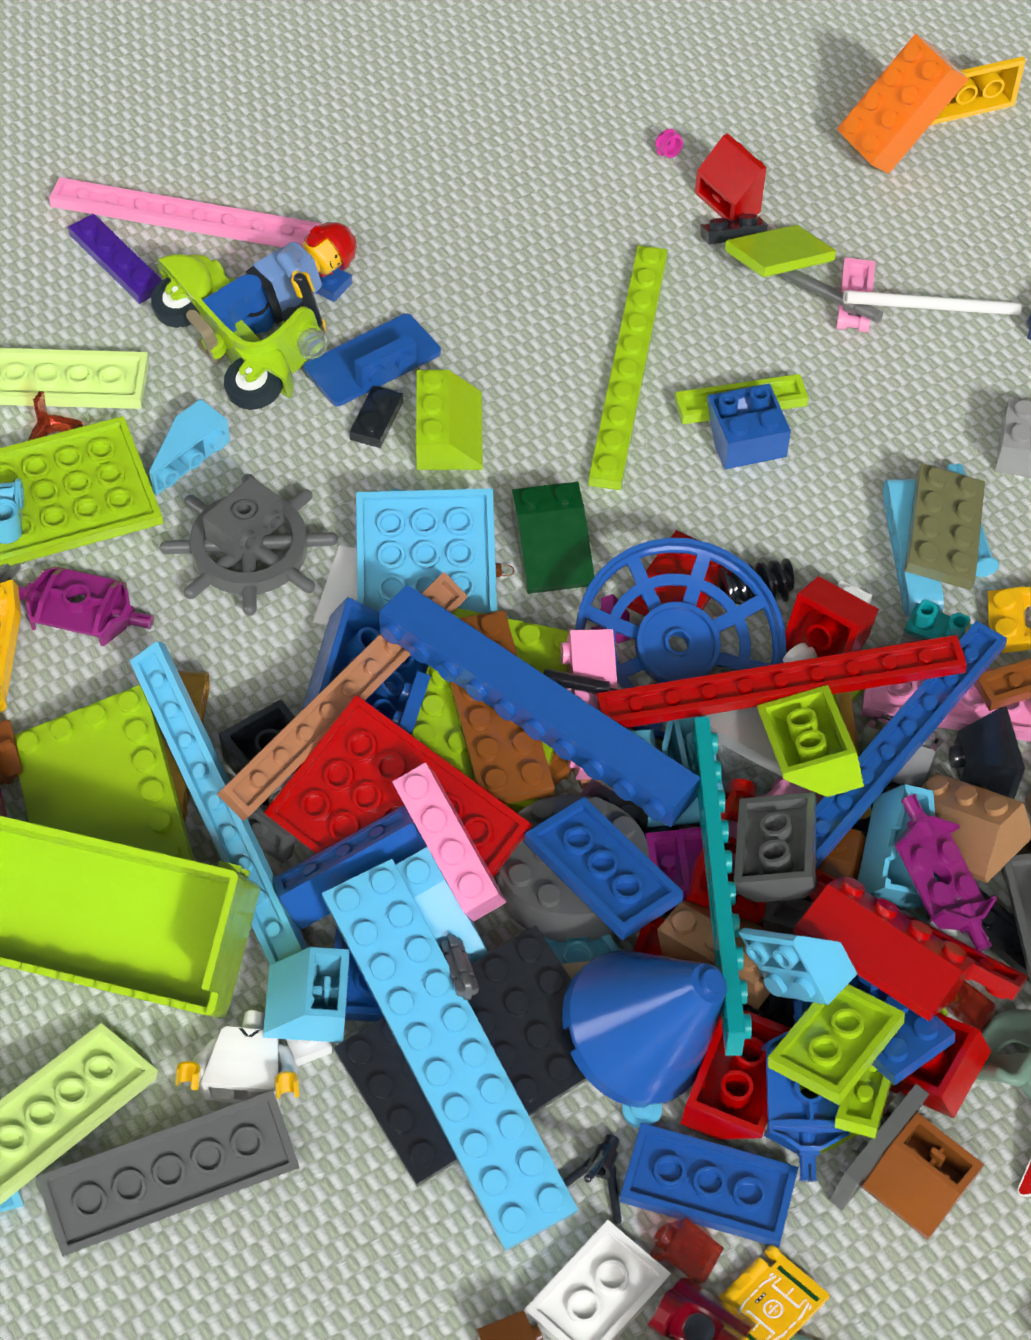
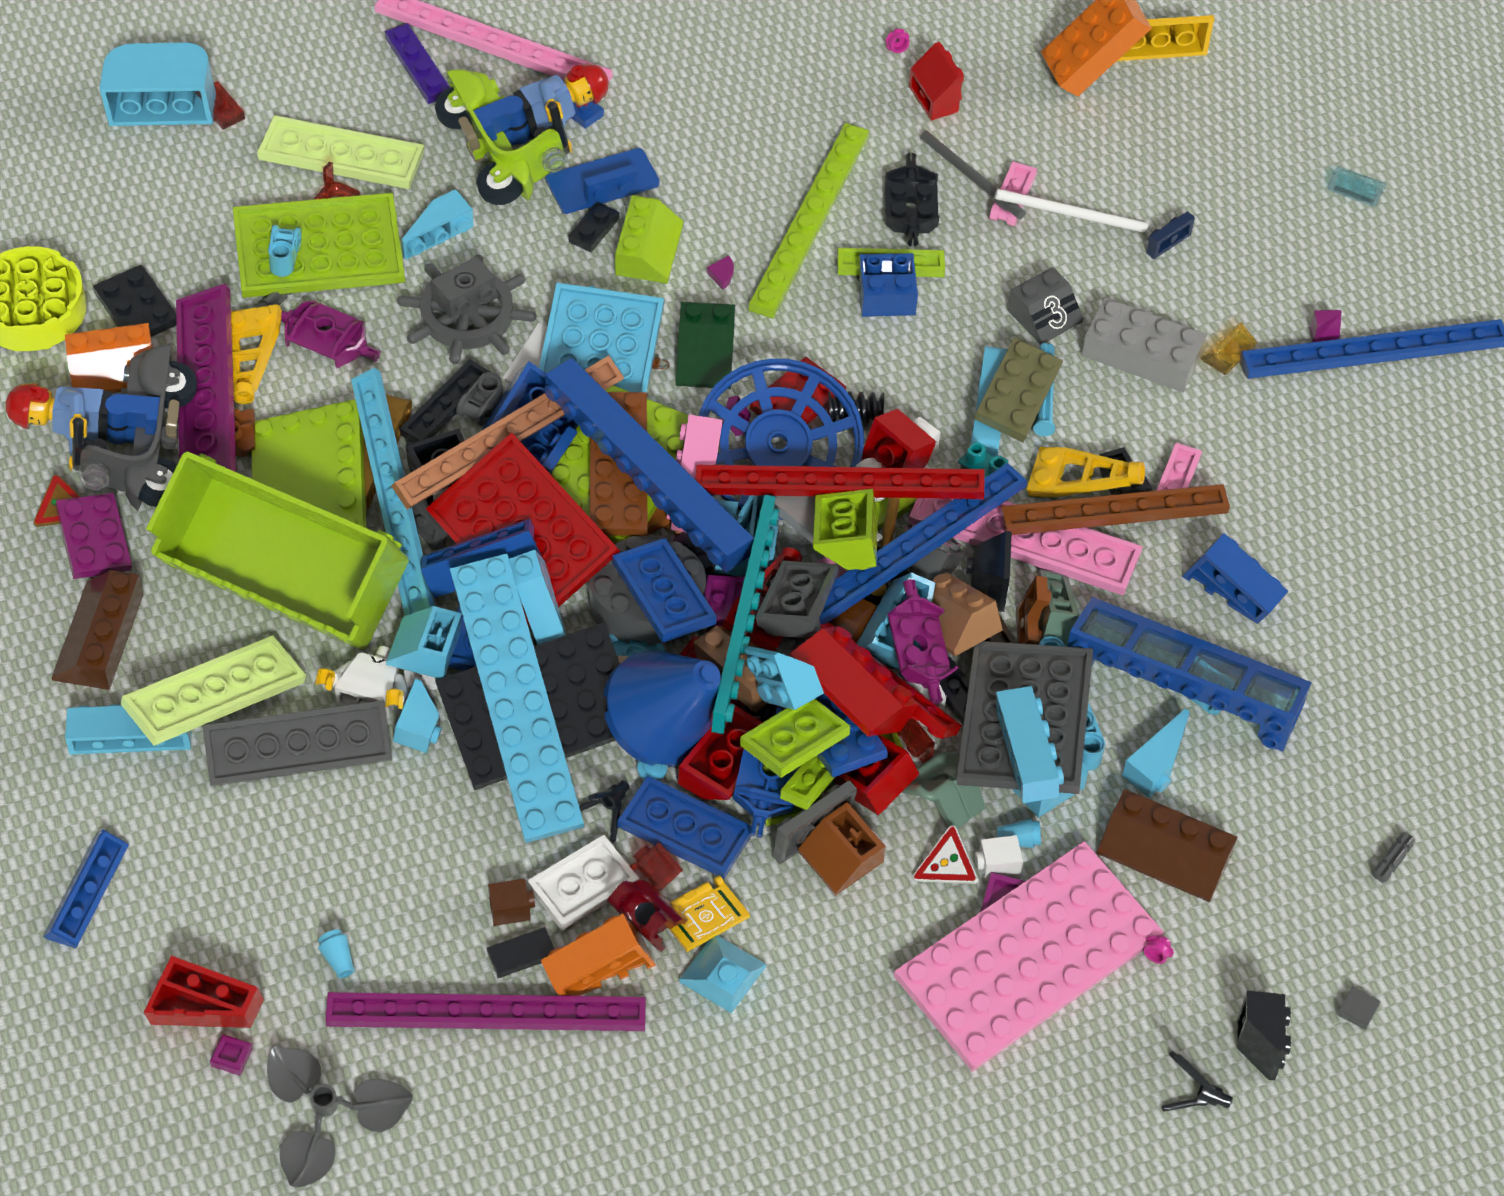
camera: 10 degrees right, 0 degrees up
bright pink brick [392,762,507,922] -> none
dark grey axle [440,935,479,1000] -> none
black piece [543,668,619,695] -> none
black plate [700,214,768,245] -> none
lime tile [725,224,837,278] -> none
none -> medium azure slope [393,679,442,753]
none -> black plate [399,359,491,443]
none -> dark grey piece [456,372,503,427]
none -> magenta tile [707,256,734,290]
none -> black plate [885,153,939,247]
none -> dark grey slope [1007,267,1083,345]

